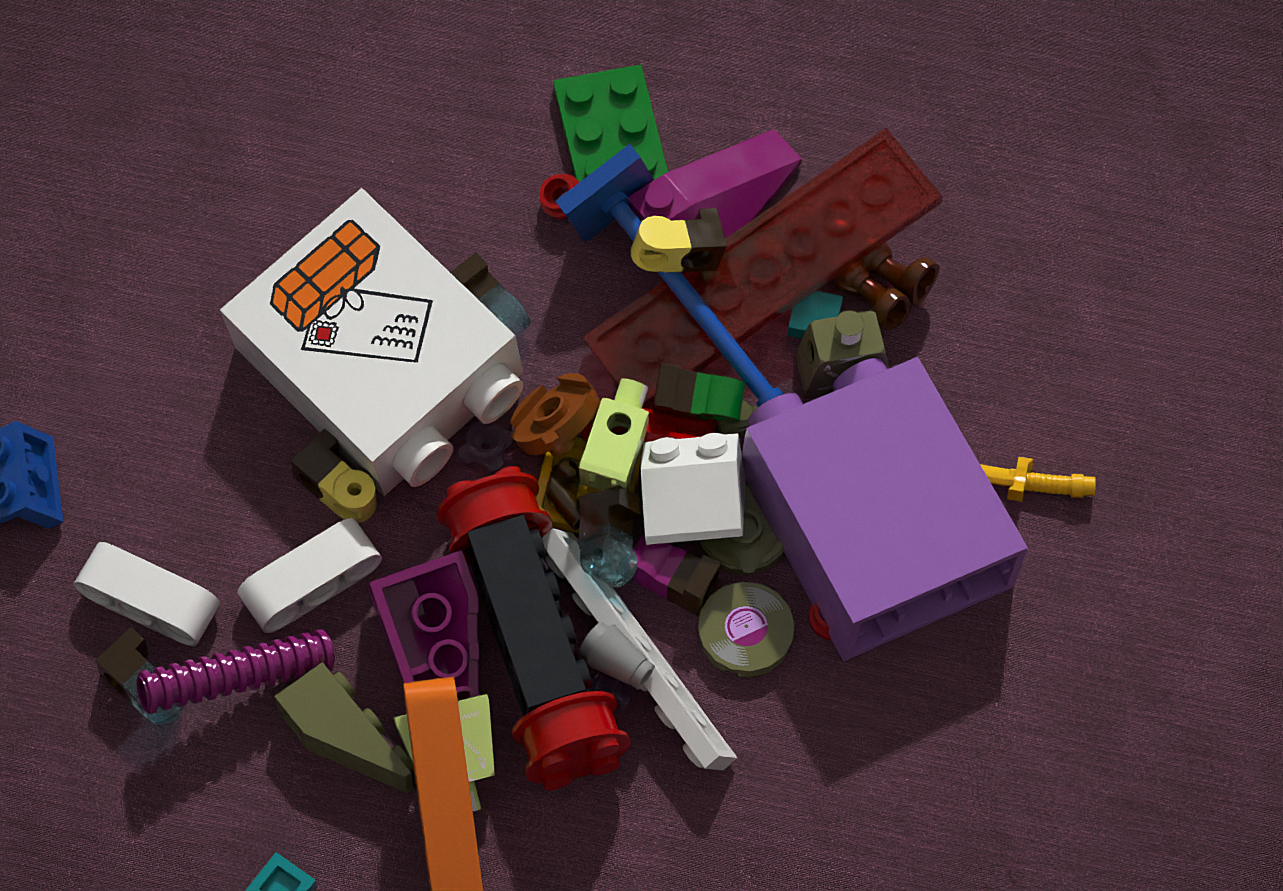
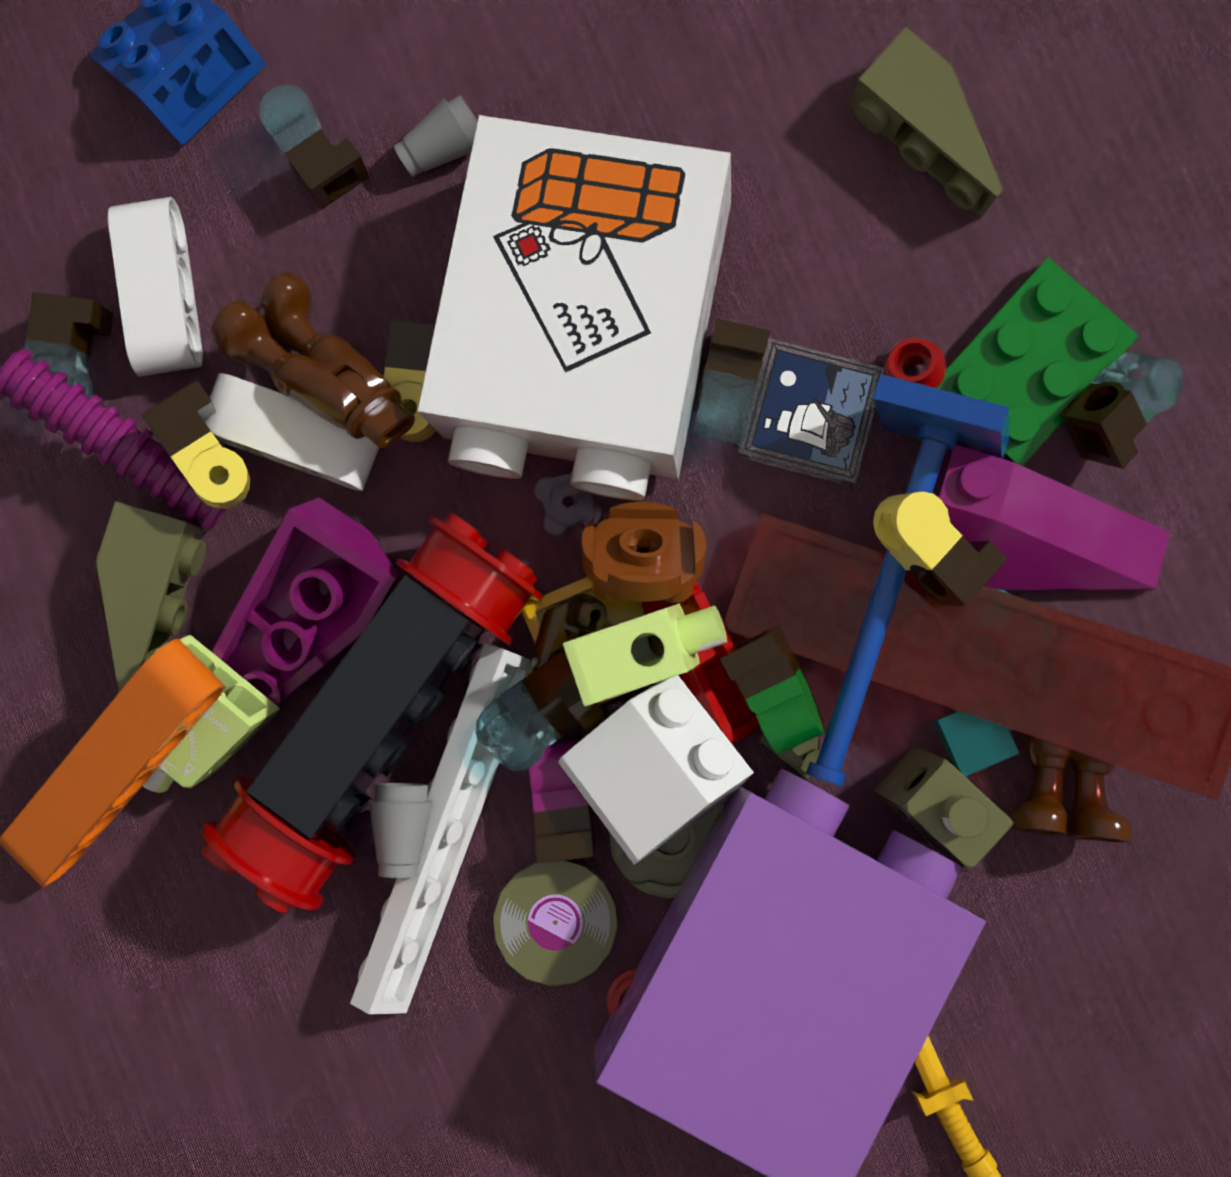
camera: 55 degrees right, 20 degrees up
none -> leg [141,380,250,509]
none -> reddish brown piece [210,272,415,448]
none -> leg [259,85,370,210]
none -> light grey cone [394,95,478,177]
none -> tile [737,338,885,487]
none -> olive slope [848,27,1003,218]
none -> leg [1060,352,1184,469]

